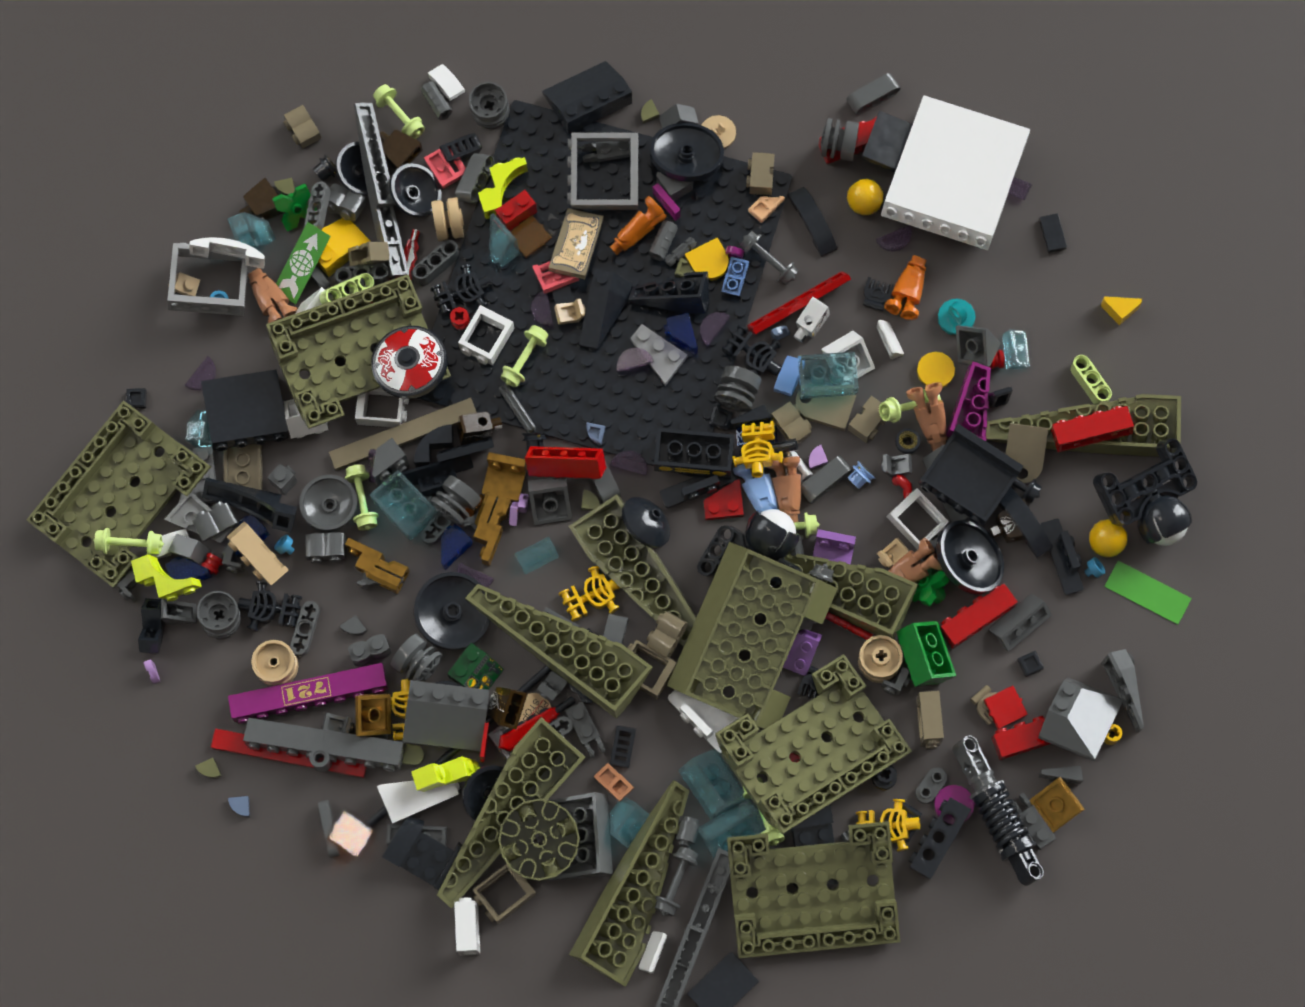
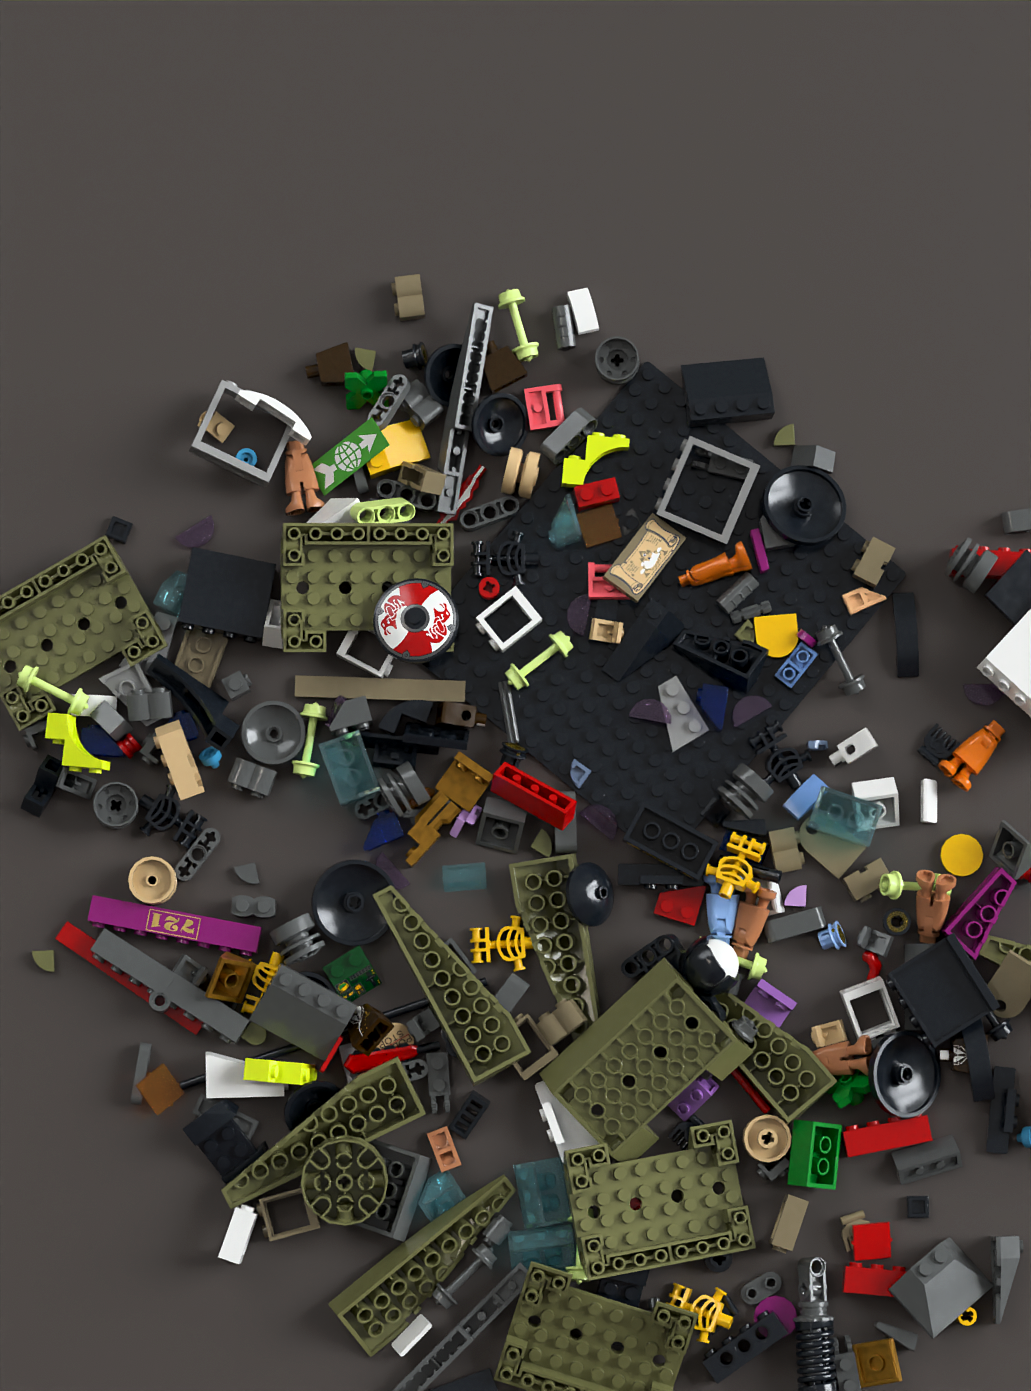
camera: 15 degrees right, 10 degrees up
lavender tile [144,659,160,684] -> none
clear light blue slope [227,212,276,248] -> none
sand blue tile [228,796,250,817] -> none
pearl gold plate [345,538,410,594] -> none
black slope [439,133,482,163] -> none
tan piece [702,115,736,148] -> none
red tile [747,271,851,335] -> none
yellow helmet [847,179,884,215] -> none
teal tile [938,299,976,335] -> none
black slope [988,387,1013,408] -> none

